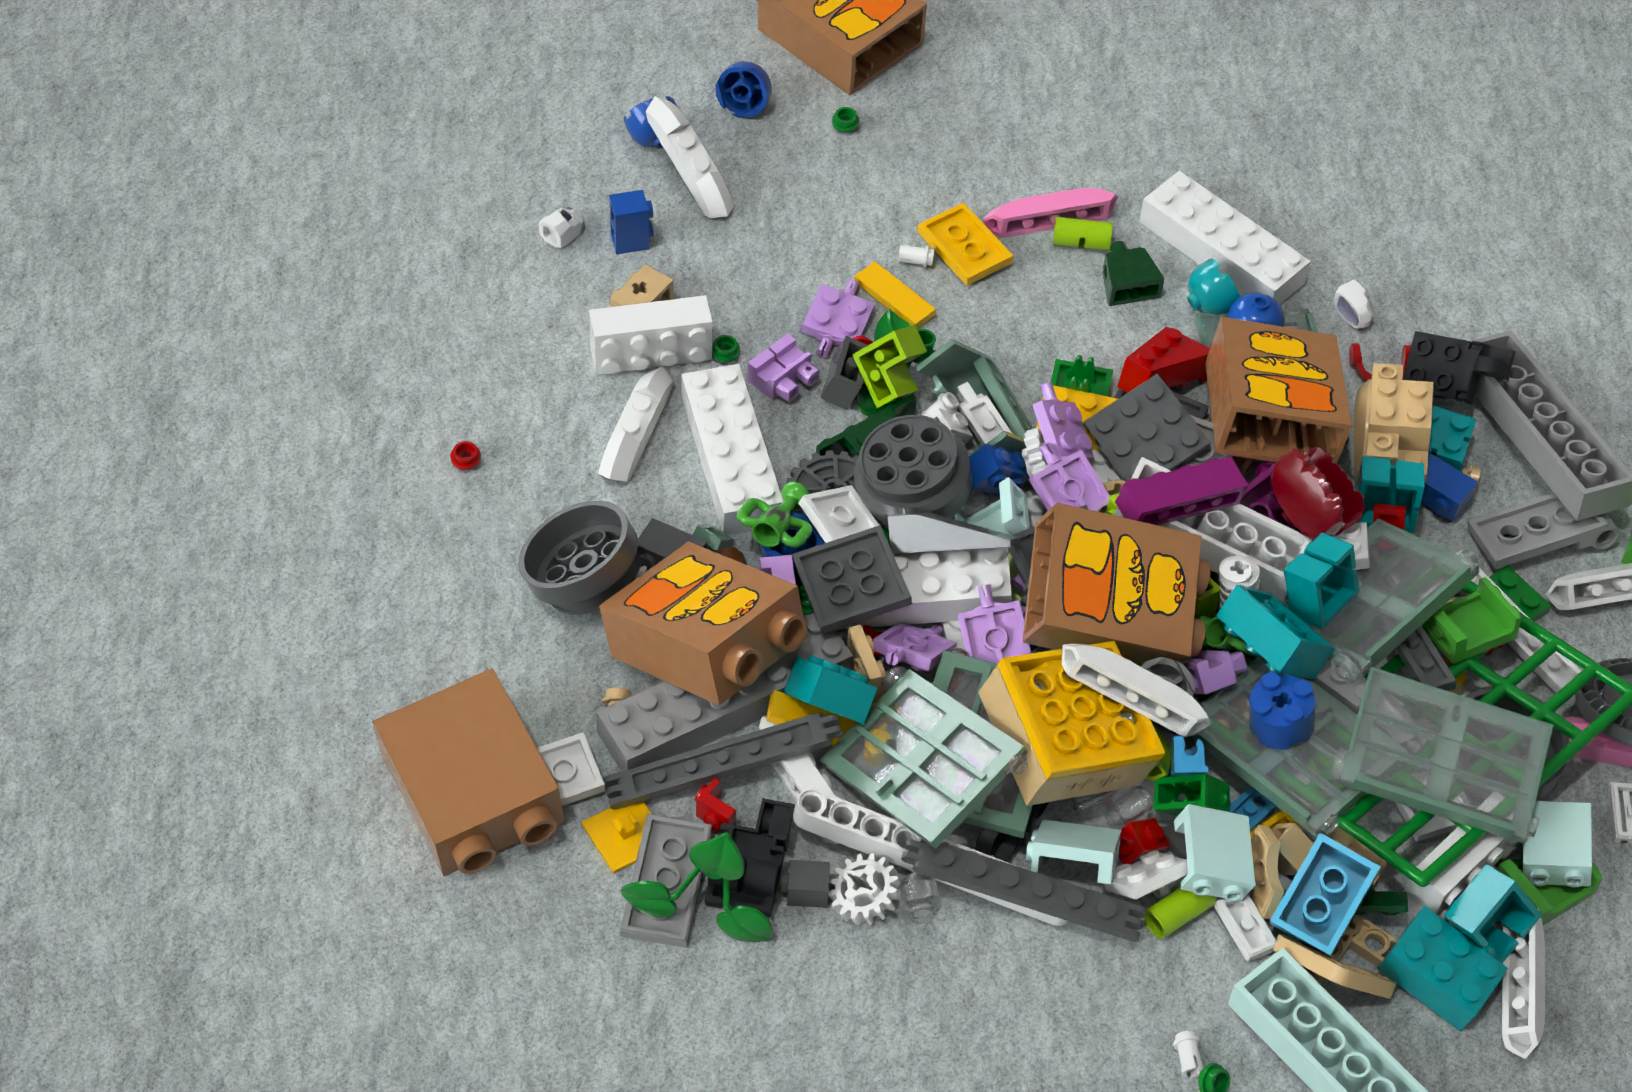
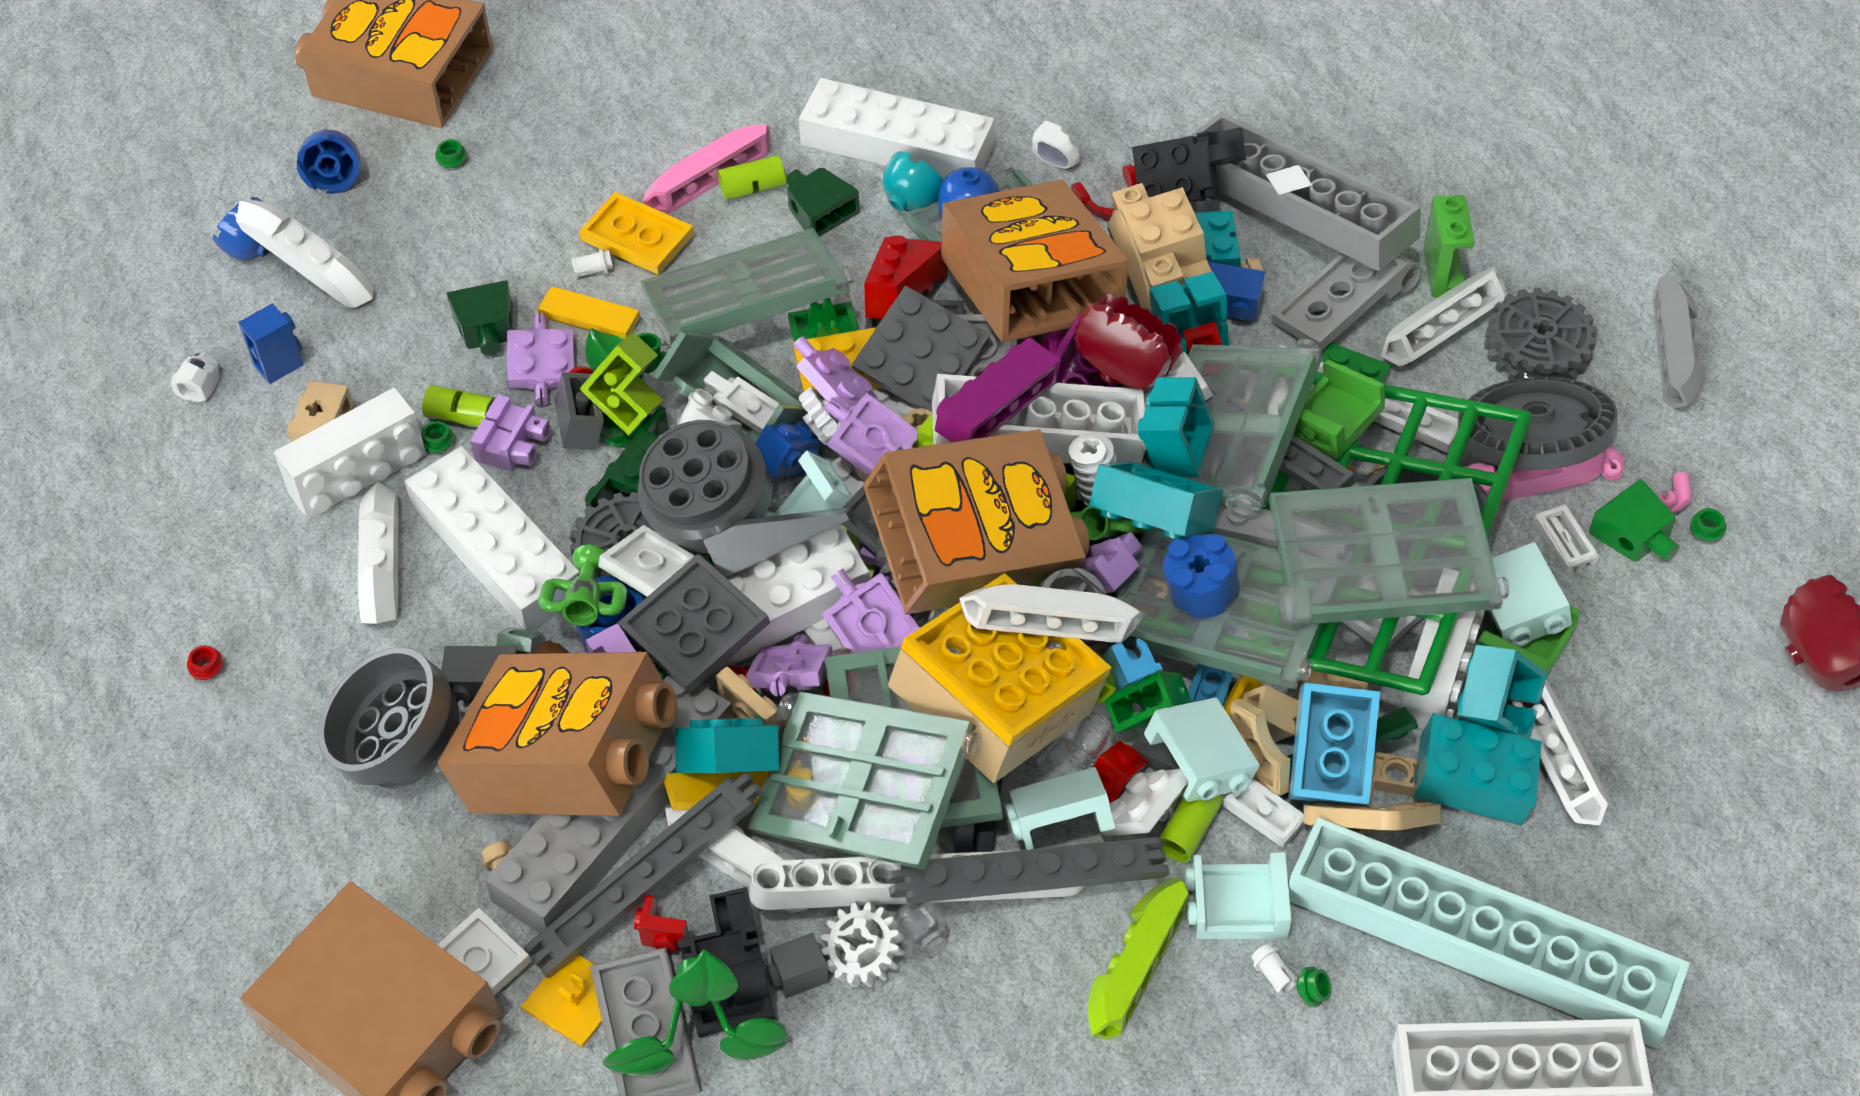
camera: 20 degrees left, 0 degrees up
none -> lime pin [422,385,495,428]
none -> dark green torso [446,280,513,356]
none -> clear door [640,228,854,351]
none -> lime brick [1088,877,1188,1040]
none -> light aqua panel [1185,852,1291,940]
none -> white sticker [1266,165,1312,195]

